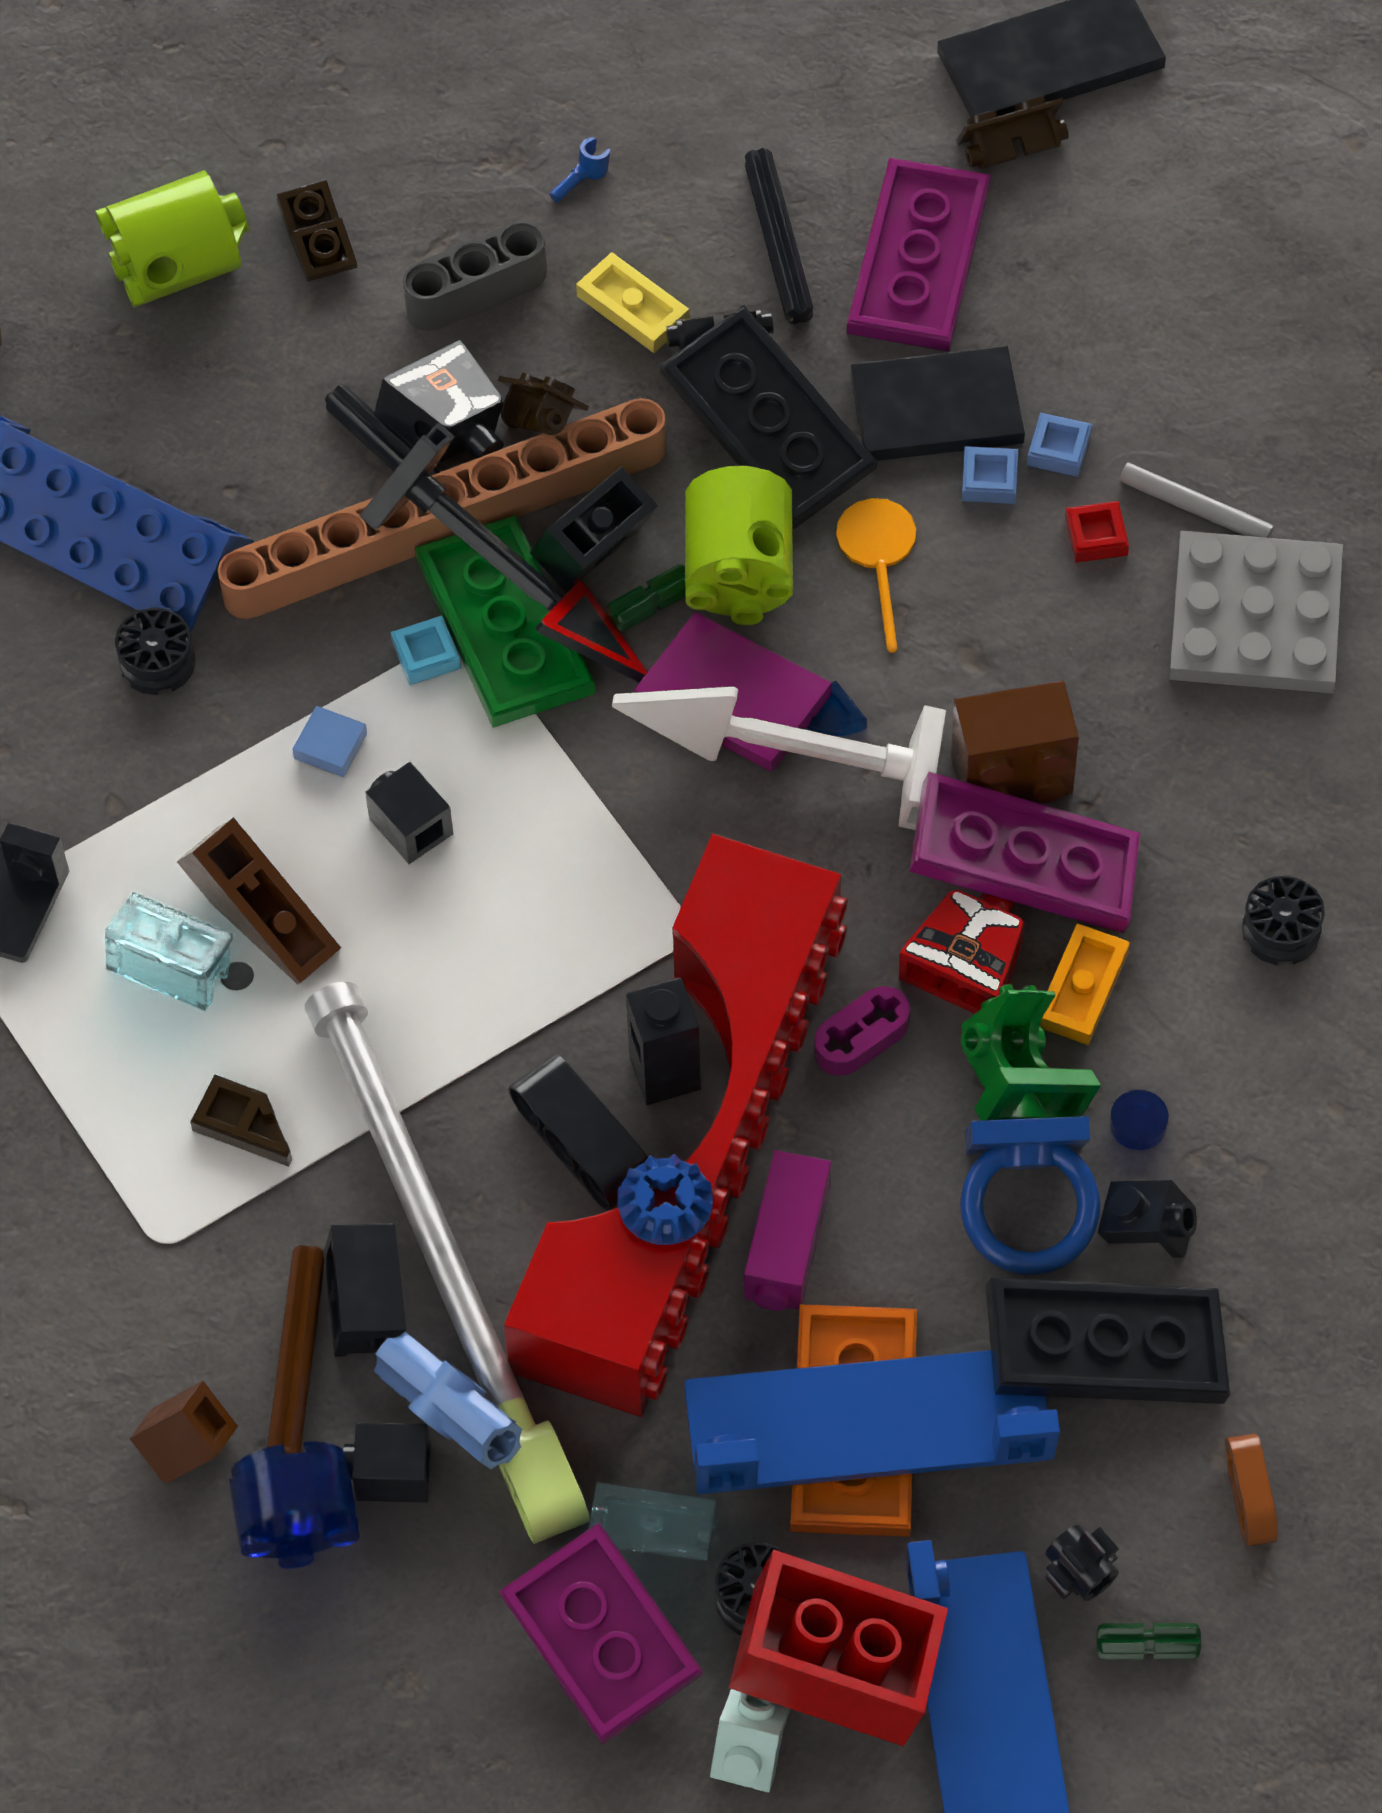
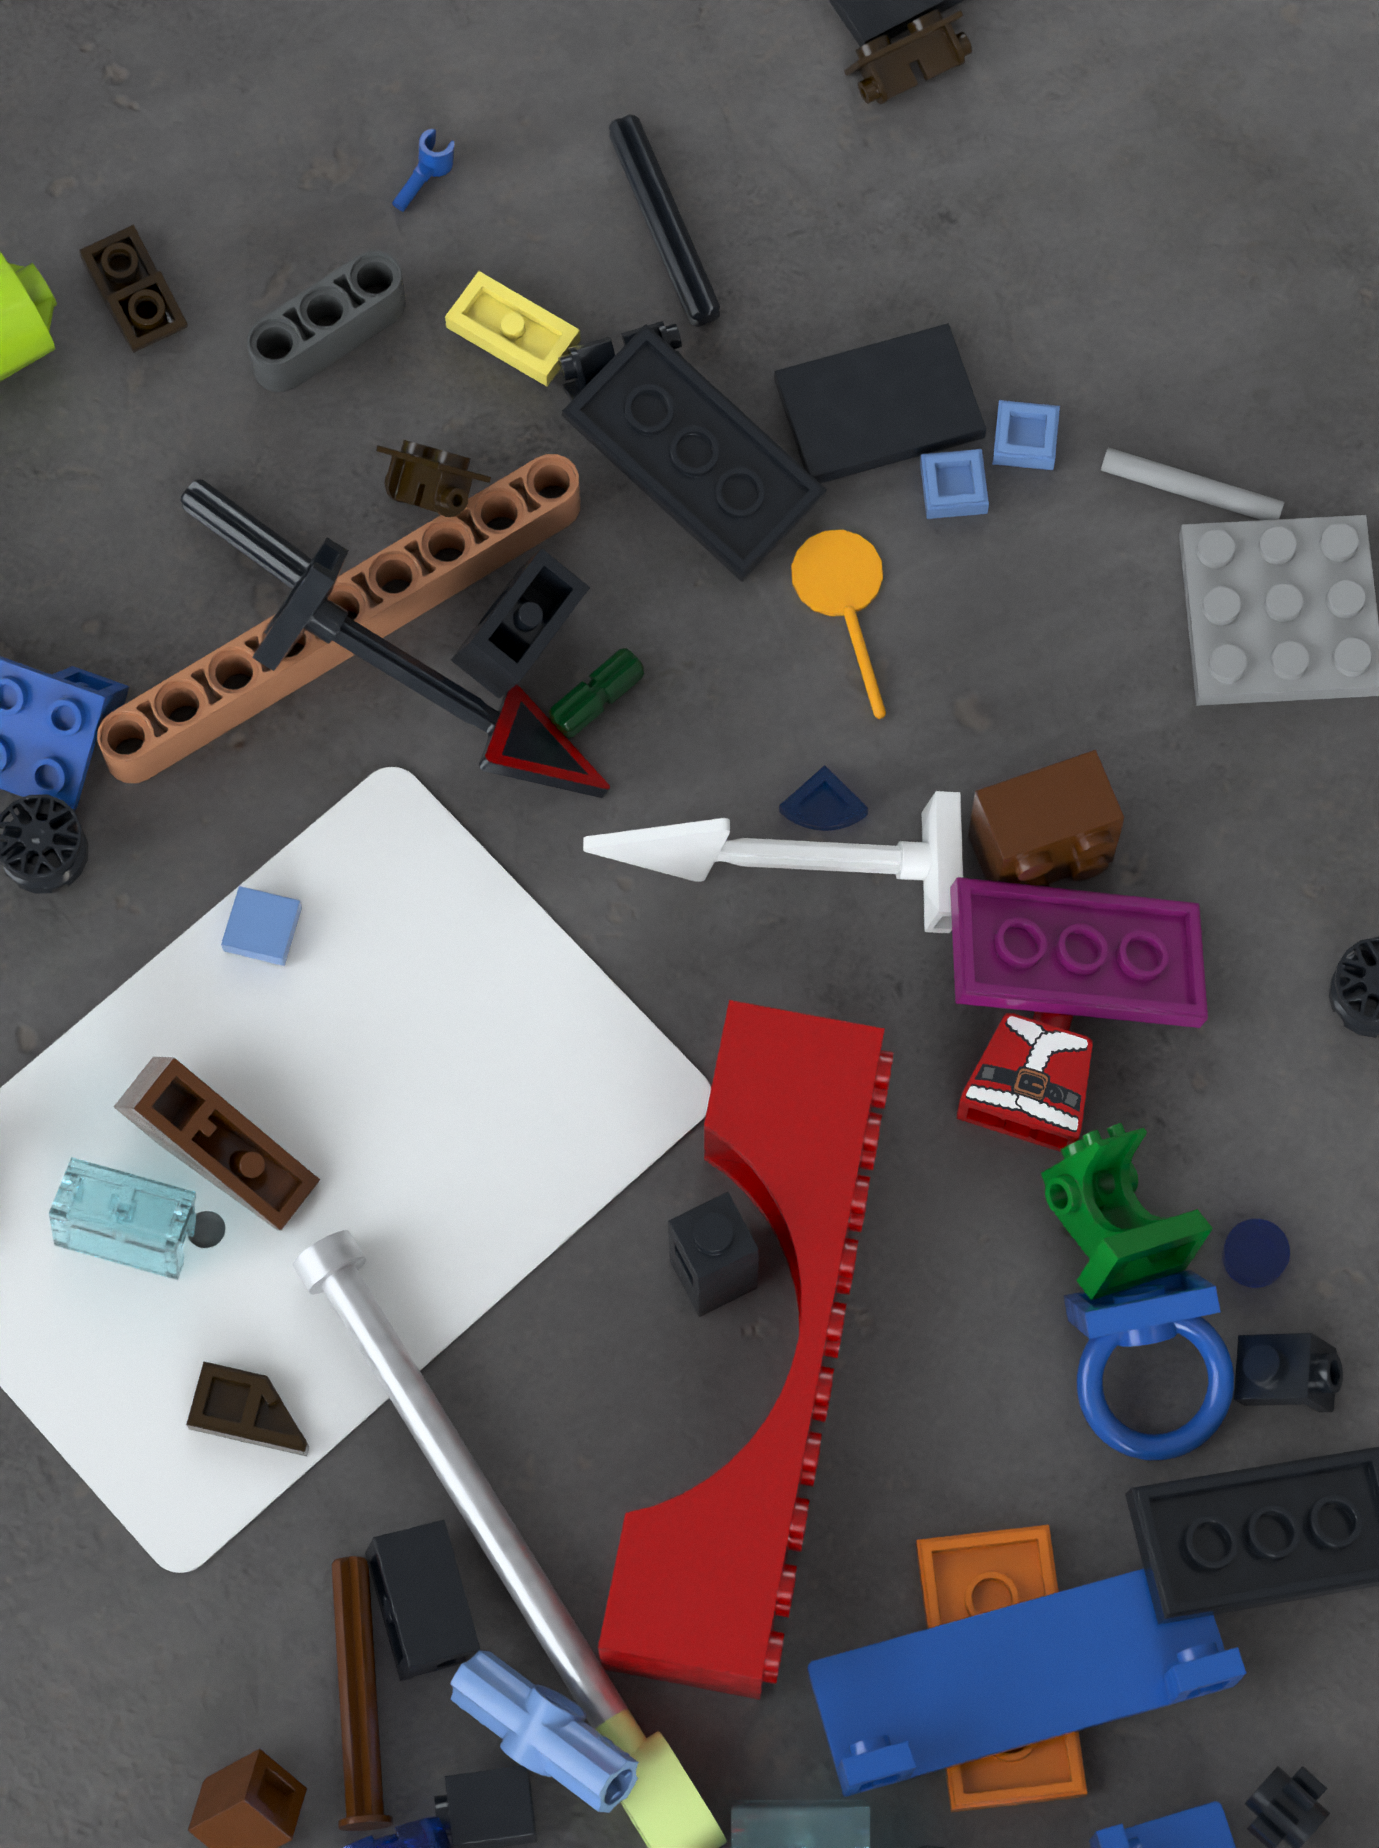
camera: 10 degrees left, 10 degrees up
black brick [365,762,453,864] -> none
black torso [374,340,504,462] -> none
medium azure tile [391,615,461,685] -> none
green tile [415,515,595,728] -> none
black beam [508,1055,648,1211] -> none
blue gear [618,1153,713,1245] -> none
magenta tile [634,612,833,772] -> none
lime cylinder [685,466,793,625] -> none
magenta brick [744,1150,831,1311] -> none
magenta beam [814,986,910,1076] -> none
magenta tile [846,157,991,352] -> none
light orange plate [1039,923,1130,1046] -> none
red tile [1065,501,1129,563] -> none

